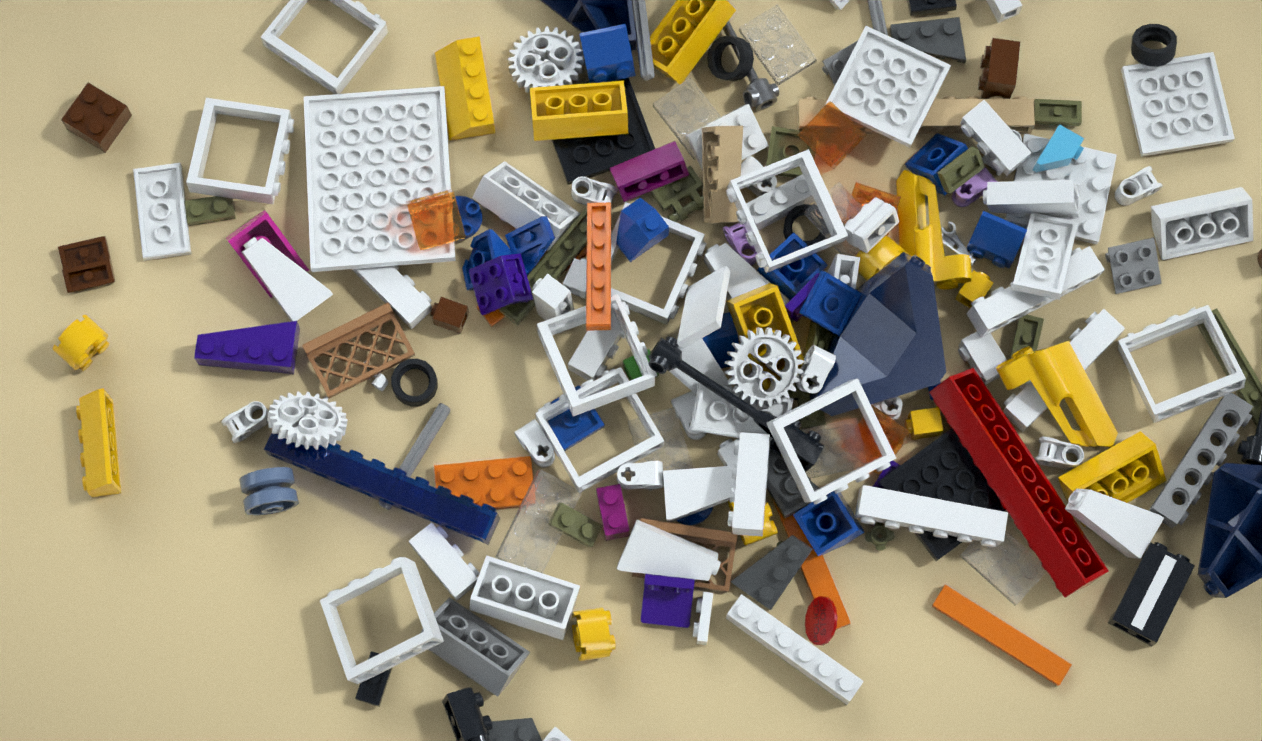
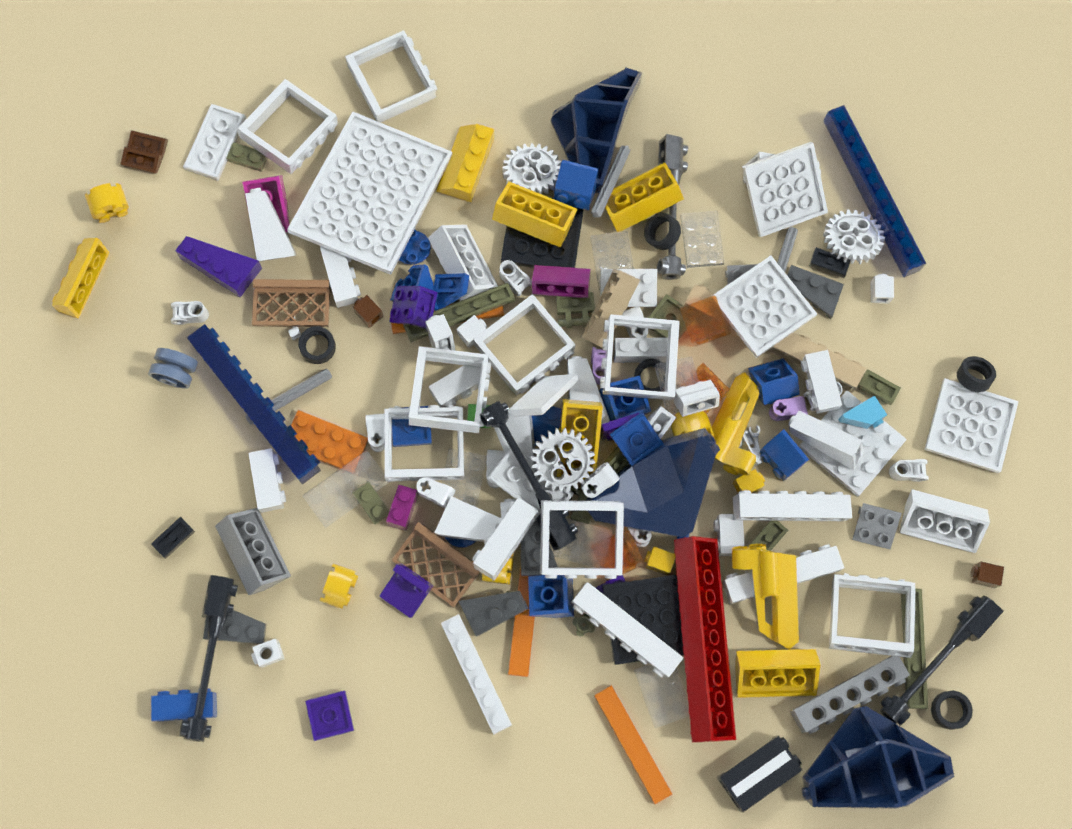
camera: 25 degrees right, 0 degrees up
reddish brown brick [61,82,132,153] -> none
white gear [267,391,348,450] -> none
white window [320,557,444,684] -> none
clear orange bracket [405,189,466,250] -> none
white slope [470,555,580,640] -> none
orange tile [586,202,611,331] -> none
blue slope [616,198,669,262] -> none
white slope [617,519,721,581] -> none
white plate [693,592,713,645] -> none
red piece [805,596,838,646] -> none
olive plate [937,146,985,194] -> none
reddish brown brick [978,38,1020,99] -> none
white plate [1012,212,1078,300] -> none
white piece [1035,437,1084,471] -> none
white slope [1065,489,1164,559] -> none

